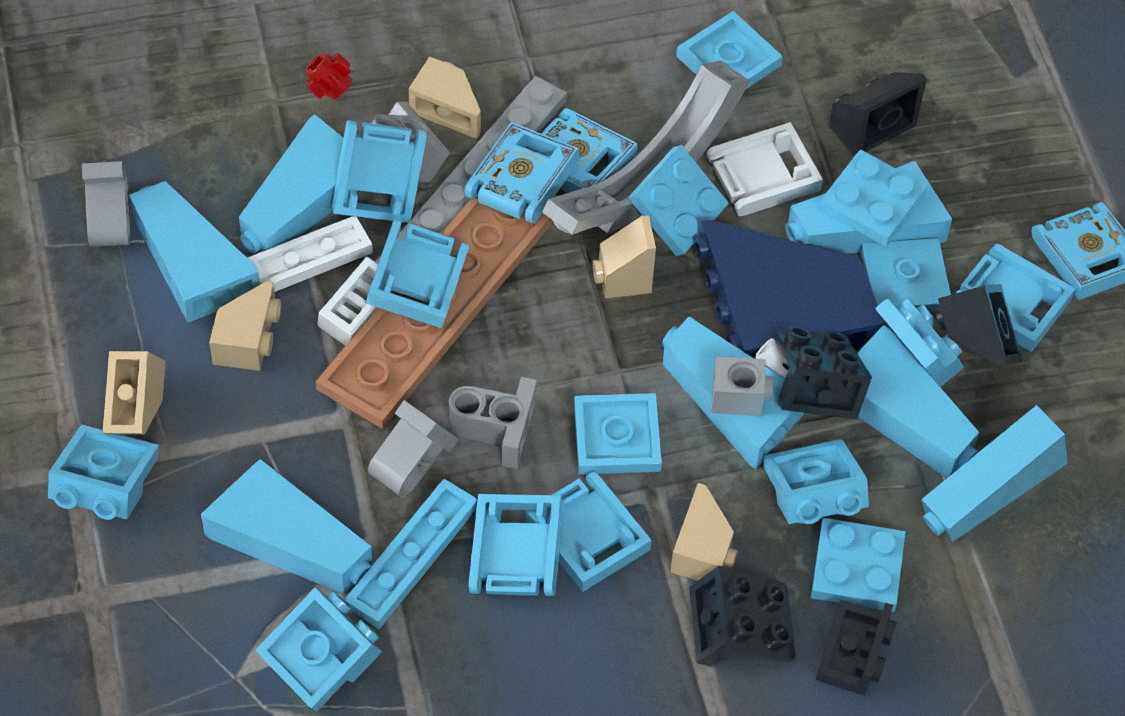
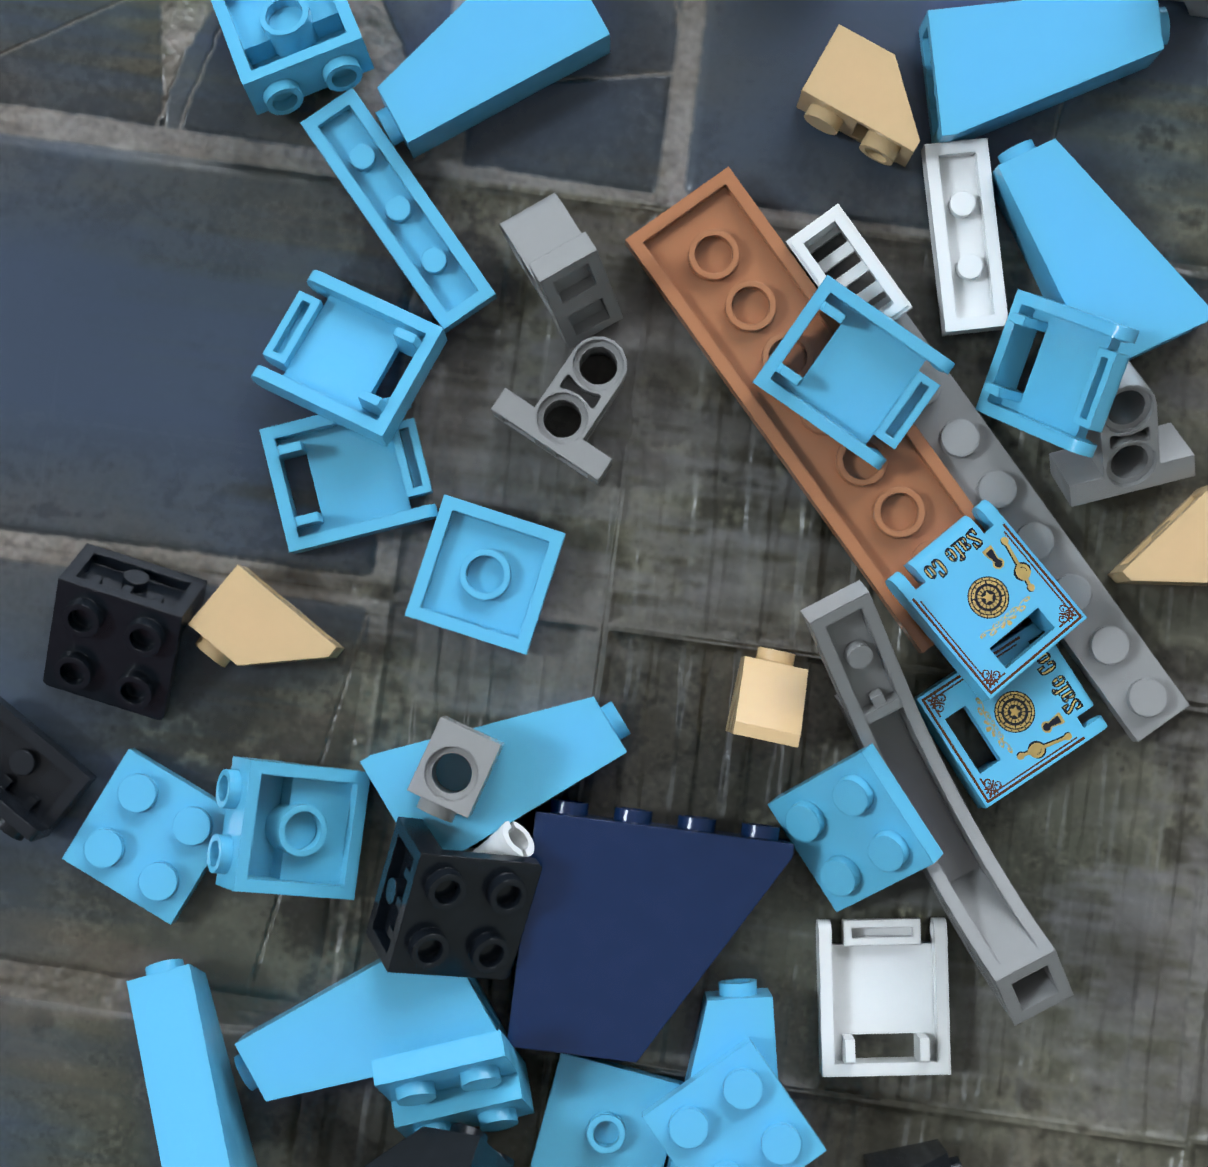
camera: 115 degrees right, 30 degrees up
medium azure plate [676,11,783,90] -> none

